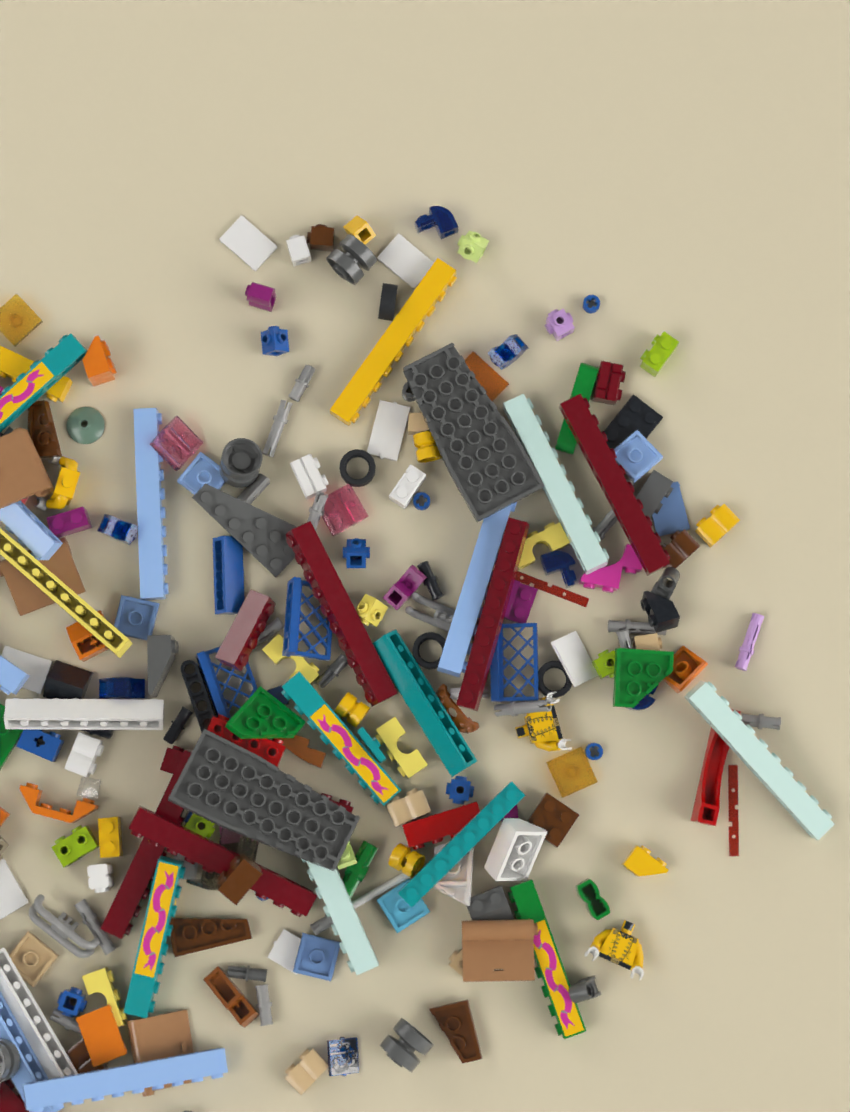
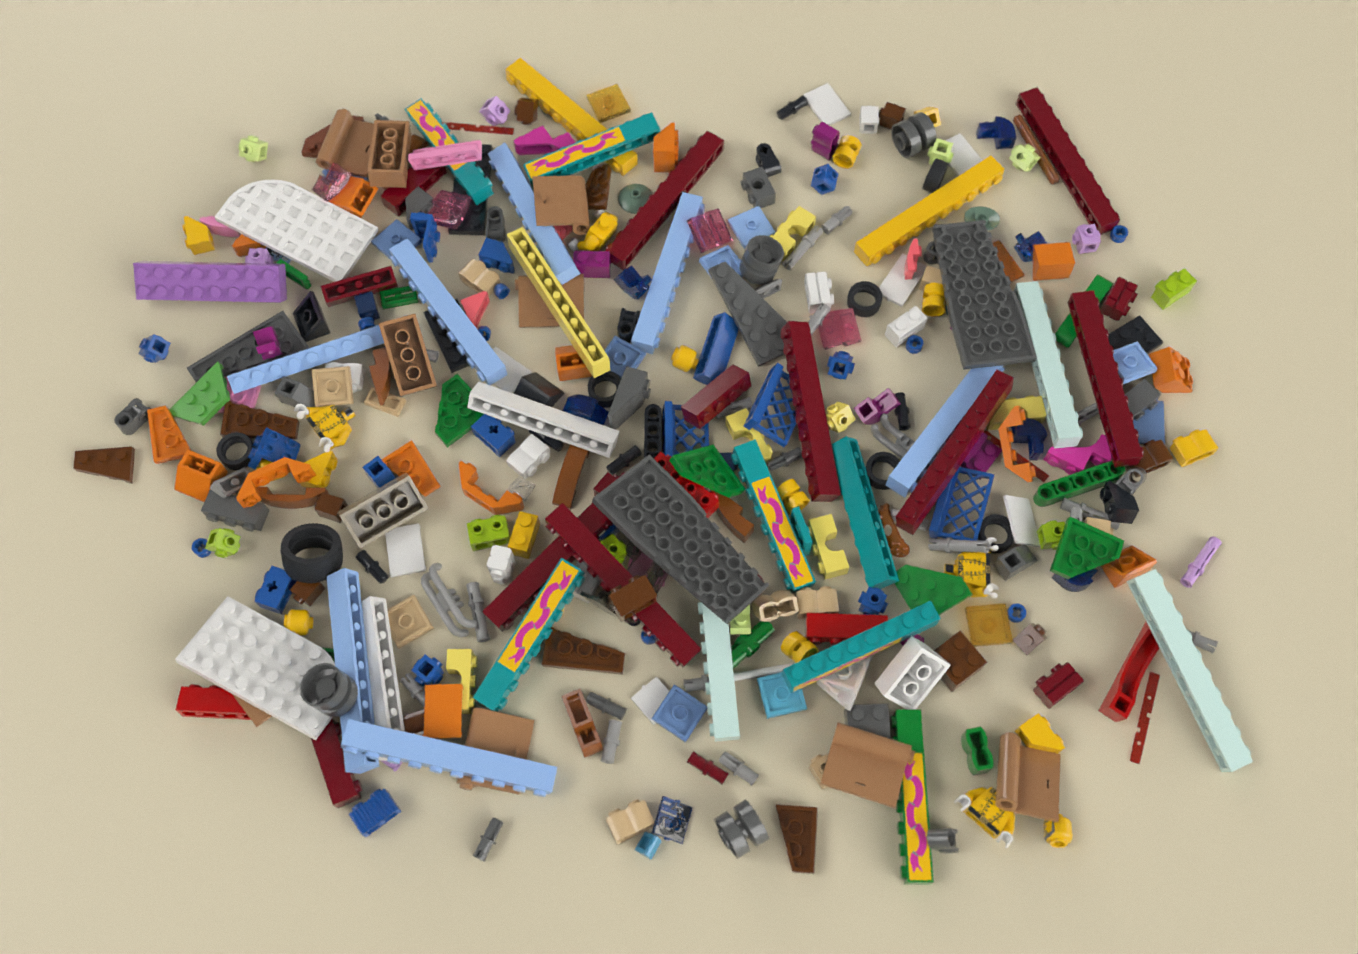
camera: 25 degrees right, 15 degrees down
none -> dark orange slope [552,444,590,509]
none -> black tyre [587,371,621,408]
none -> dark red brick [605,130,724,271]
none -> black piece [617,308,641,343]
none -> dark azure slope [635,831,662,860]
none -> yellow head [670,345,699,372]
none -> dark red pin [686,751,729,785]
none -> light grey axle [719,752,759,786]
none -> light blue plate [728,206,776,249]
none -> dark grey brick [741,167,776,208]
none -> tan brick [752,590,799,622]
none -> black piece [755,143,782,177]
none -> light yellow arch [770,206,816,261]
none -> black axle [777,95,808,120]
none -> yellow wheel [832,135,862,169]
none -> green plate [894,565,973,616]
none -> coral slope [904,239,922,280]
none -> yellowish green brick [927,138,954,165]
none -> sand green dish [964,206,1000,230]
none -> dark grey slope [993,545,1038,581]
none -> medium nougat door [995,732,1060,822]
none -> orange slope [998,406,1036,482]
none -> dark orange axle [1013,114,1060,185]
none -> bracket [1013,623,1047,655]
none -> dark red brick [1016,87,1120,235]
none -> orange slope [1033,242,1075,281]
none -> green beam [1033,460,1125,507]
none -> dark red brick [1033,662,1084,709]
none -> yellow head [1043,814,1073,848]
none -> orange slope [1149,346,1193,393]

